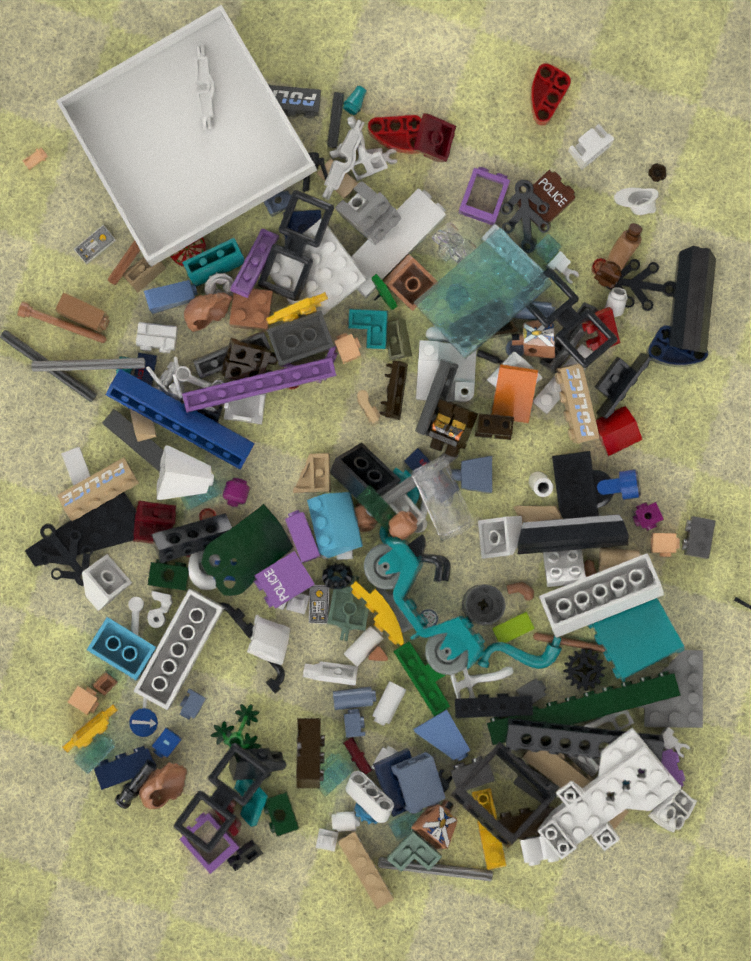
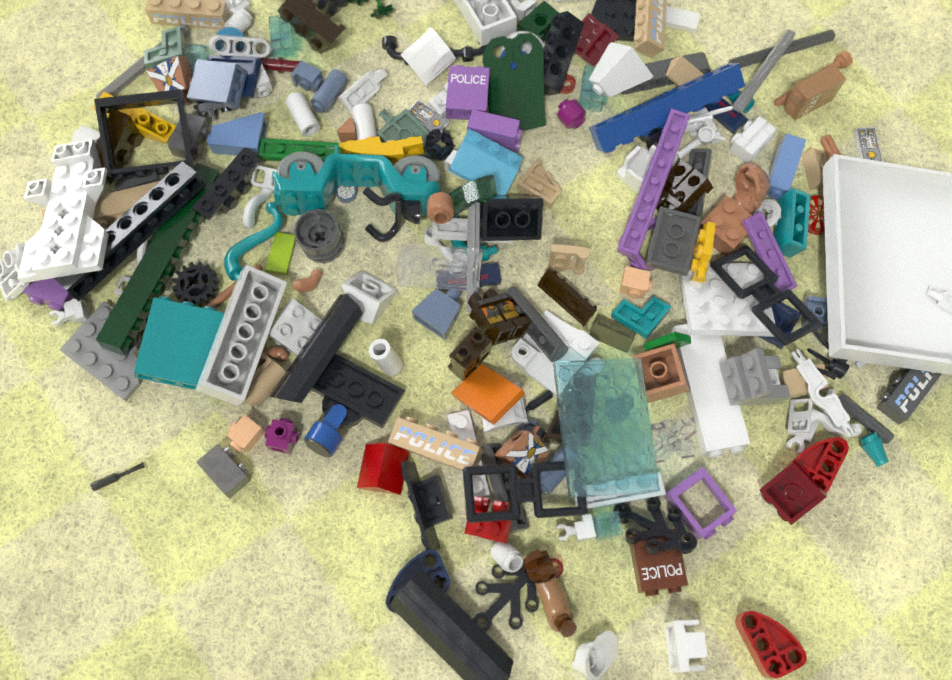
camera: 125 degrees right, 15 degrees down
tan wing [514,505,563,525] -> none
dark grey brick [516,678,547,703] -> none

